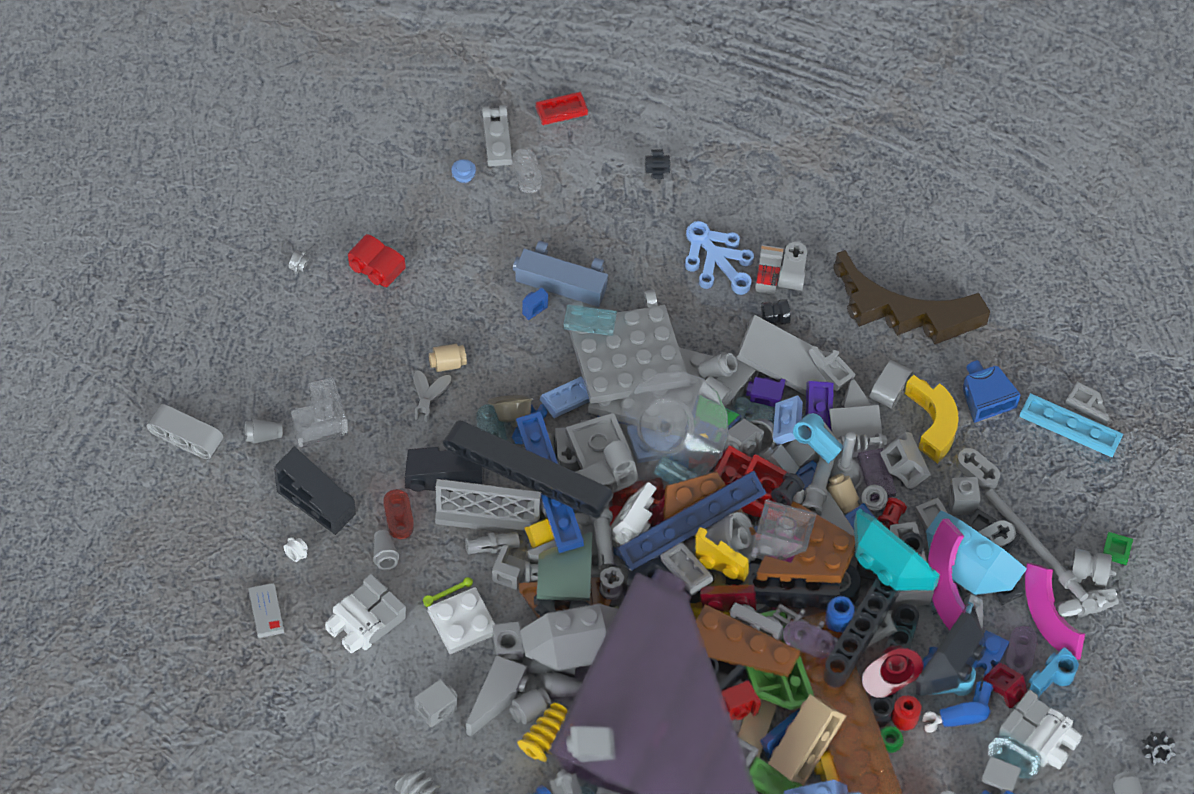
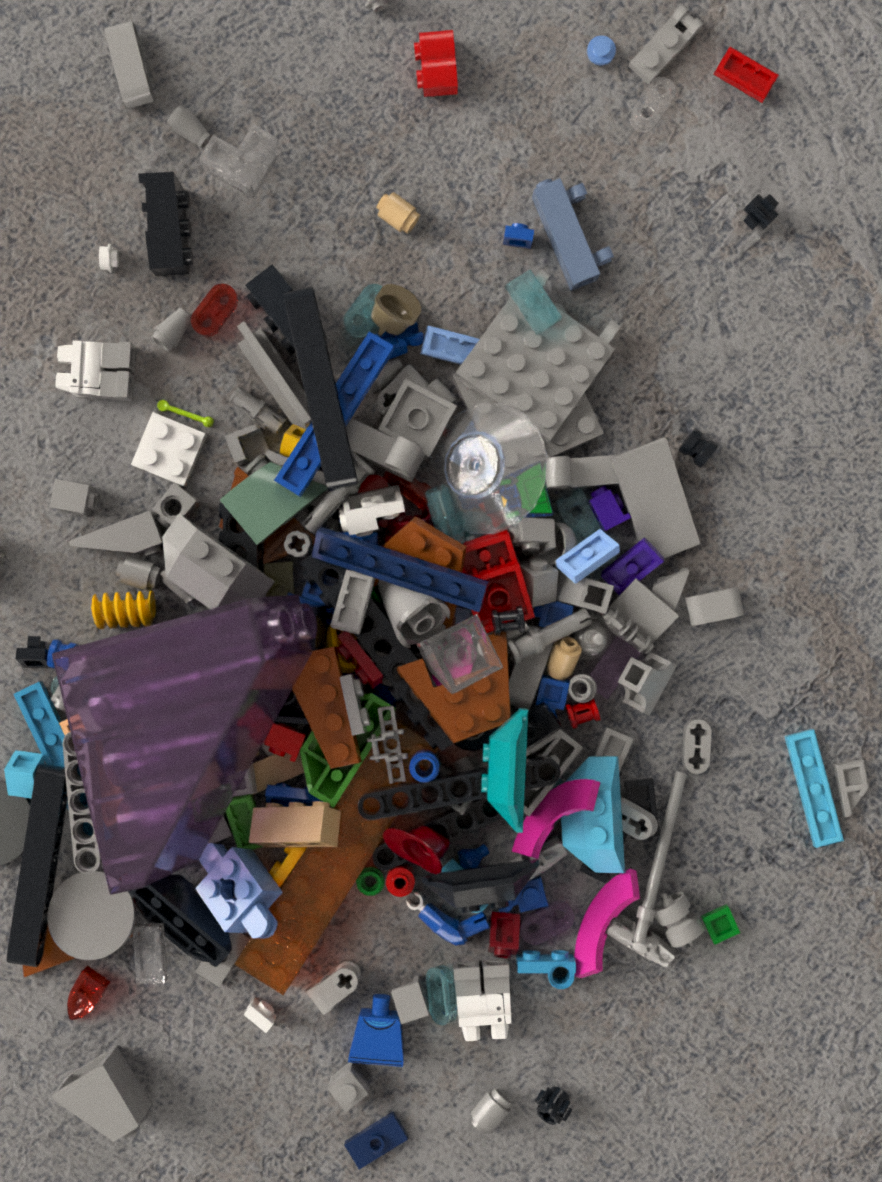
camera: 55 degrees right, 30 degrees up
light grey tile [248,583,284,638] -> none
light grey piece [413,370,451,422] -> none
light grey slope [567,727,615,762] -> none
light blue plant [685,221,754,295] -> none
yellow wing [695,527,749,581] -> none
light grey cone [699,352,738,378] -> none
leg [756,245,784,295] -> none
light grey piece [778,242,807,291] -> none
clear purple plate [783,621,835,658] -> none
medium azure piece [793,413,844,464] -> none
light grey slope [809,346,856,391] -> none
dark brown arch [833,250,991,345] -> none
yellow arch [904,375,959,464] -> none
light grey brick [948,477,981,515] -> none
blue torso [963,360,1021,423] -> none

